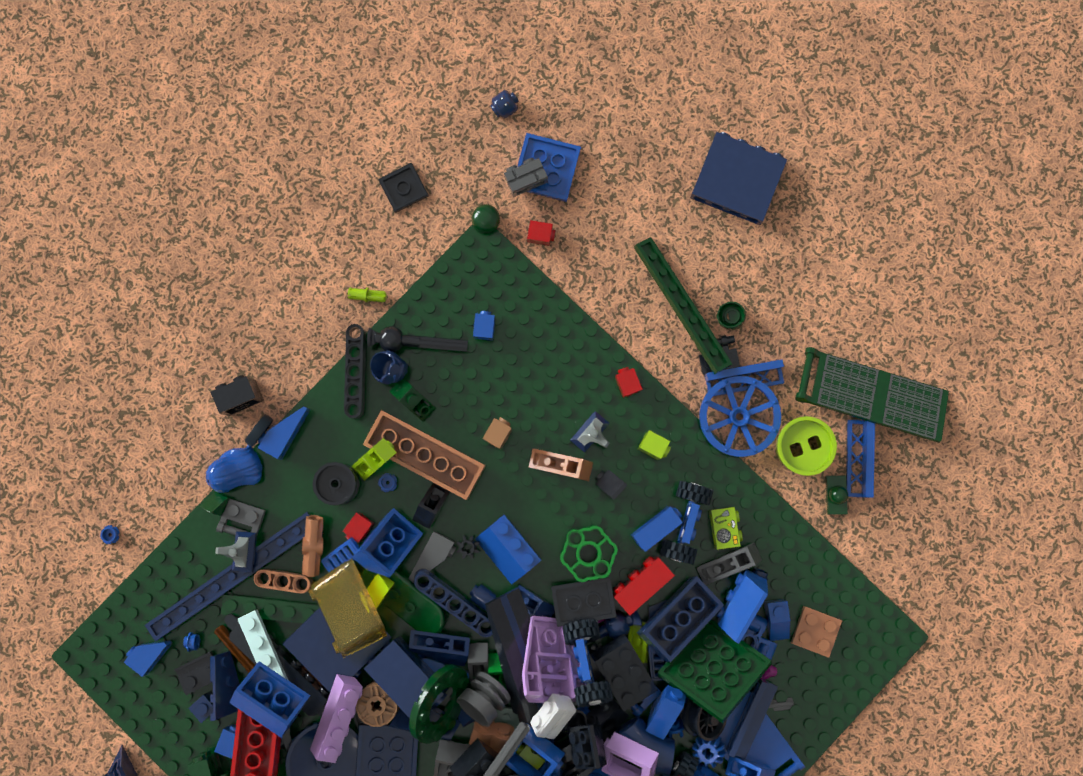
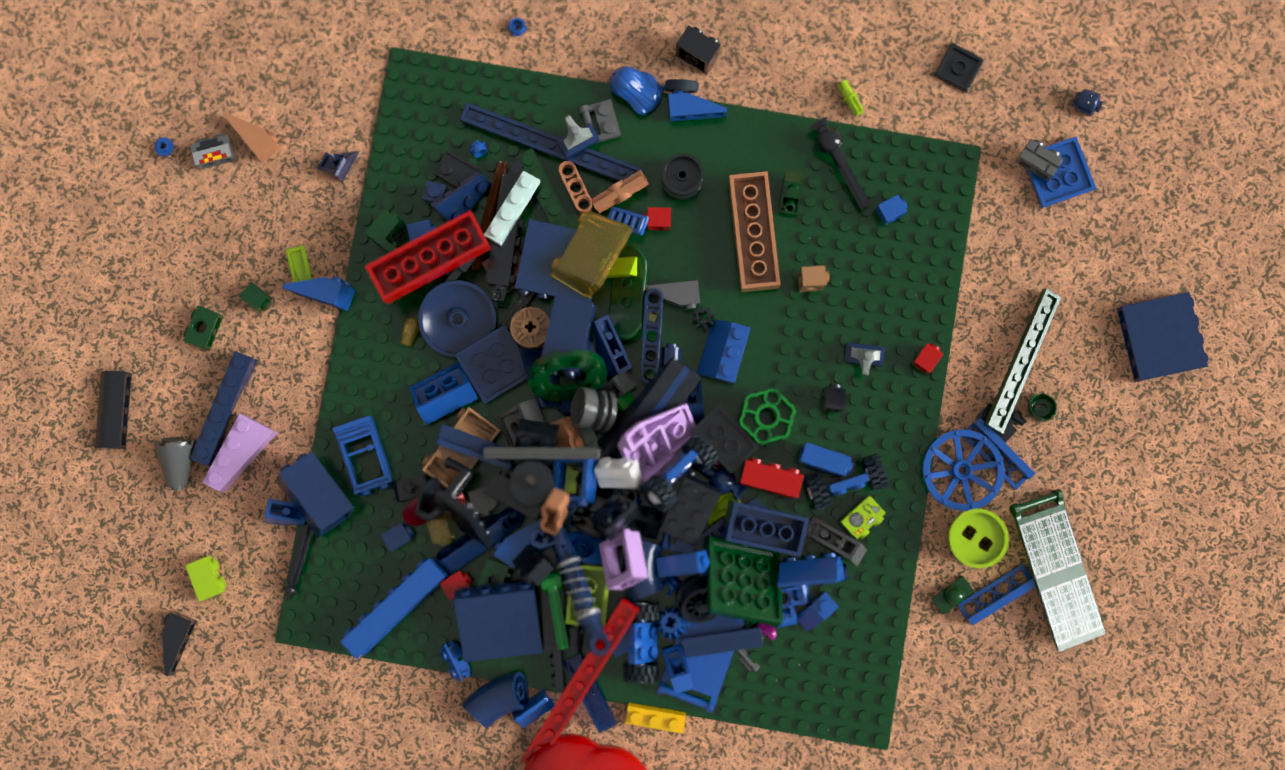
camera: 55 degrees right, 0 degrees up
blue slope [124,640,173,677] -> none
dark green slope [200,491,230,516] -> none
blue slope [230,661,310,738] -> none
lavender brick [310,674,362,763] -> none
black beam [344,324,366,420] -> none
lime slope [351,438,397,481] -> none
blue slope [352,508,423,577] -> none
dark blue hair [370,350,408,384] -> none
blue plate [378,473,397,492] -> none
black slope [412,483,450,529] -> none
dark green hair [471,204,500,233] -> none
red brick [527,220,556,246] -> none
nougat slope [529,449,593,481] -> none
lime brick [637,430,671,460] -> none
nougat plate [791,606,842,658] -> none

